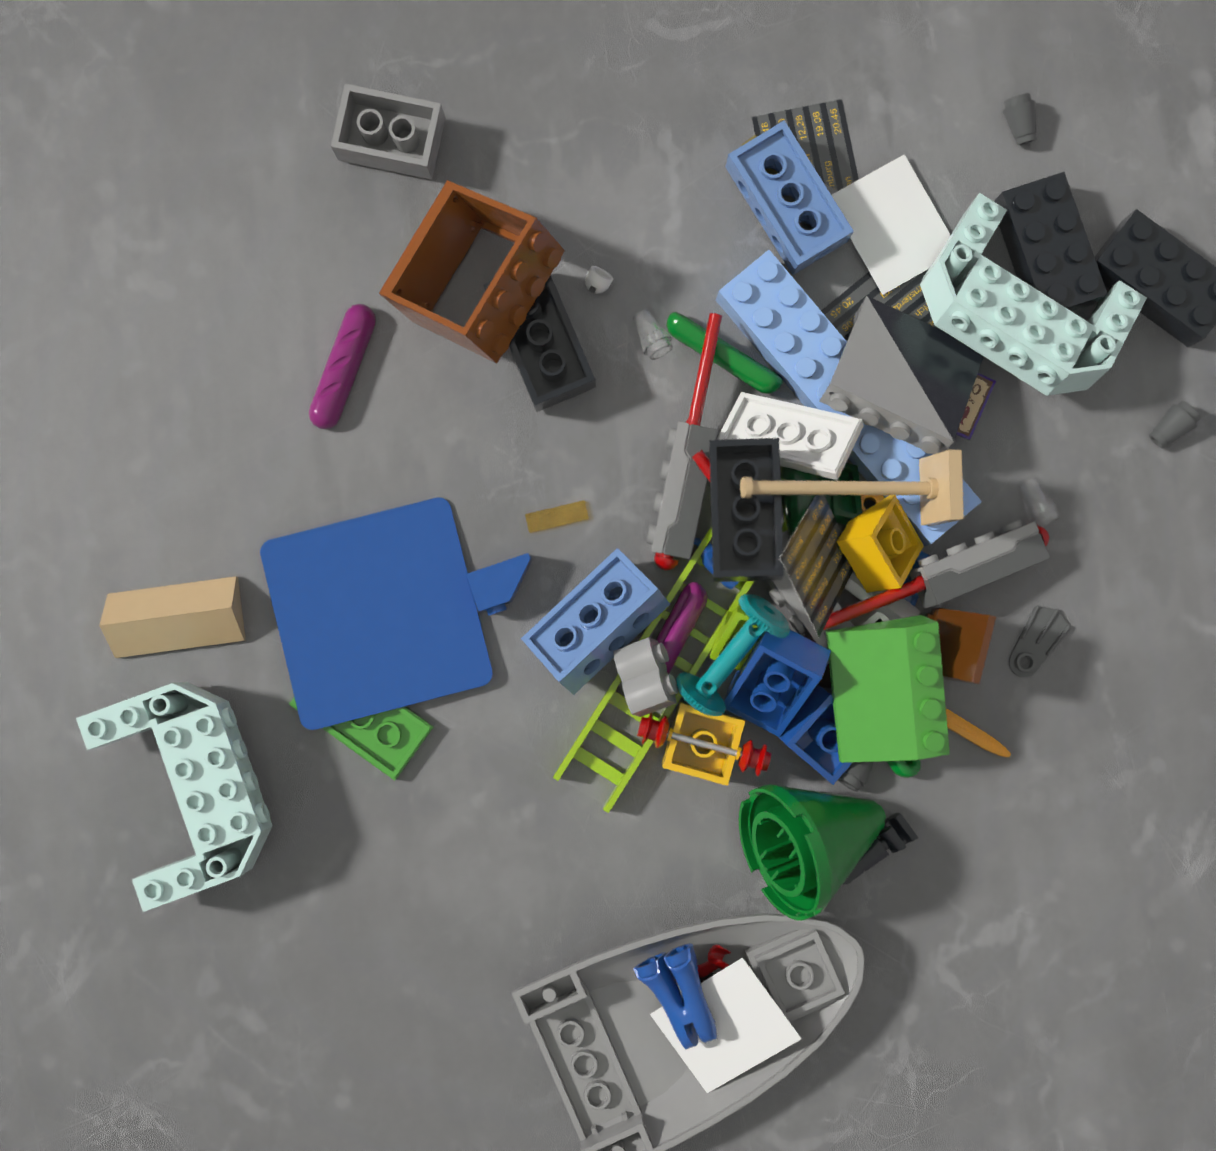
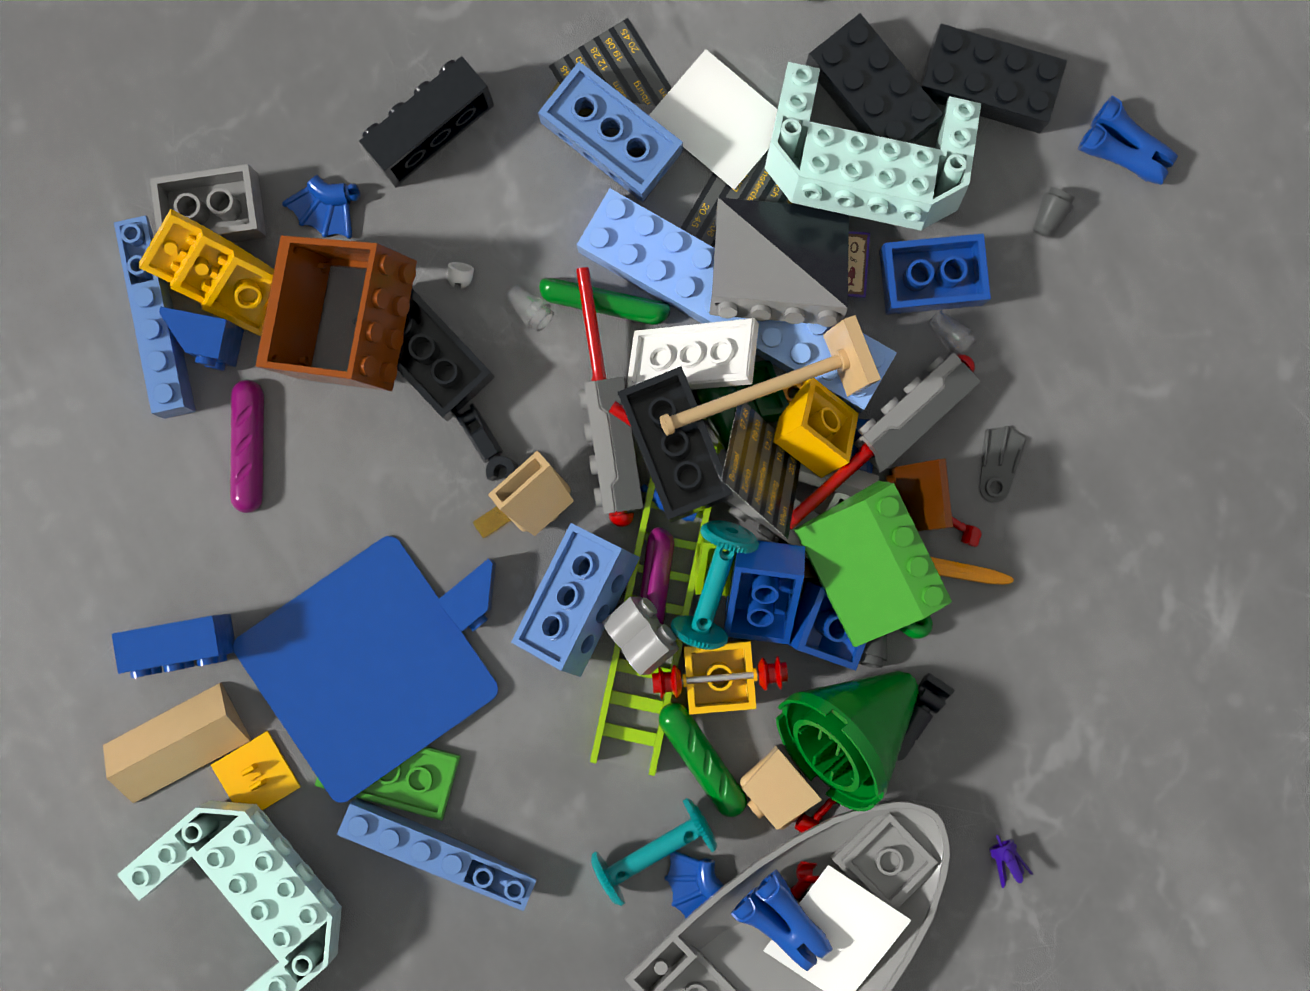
camera: 20 degrees left, 0 degrees up
none -> blue brick [112,614,235,678]
none -> medium blue slope [114,215,196,419]
none -> yellow slope [139,209,274,336]
none -> blue slope [159,306,244,371]
none -> yellow piece [211,731,301,810]
none -> blue arm [282,175,360,239]
none -> medium blue slope [337,797,537,911]
none -> black brick [359,56,494,188]
none -> black piece [455,403,519,481]
none -> tan torso [488,450,574,536]
none -> teal hose [591,798,717,906]
none -> green piece [659,702,747,817]
none -> blue arm [664,851,724,919]
none -> tan torso [740,745,822,830]
none -> red hand [795,798,836,833]
none -> blue brick [879,233,991,315]
none -> red hand [952,517,982,547]
none -> dark purple piece [989,835,1034,888]

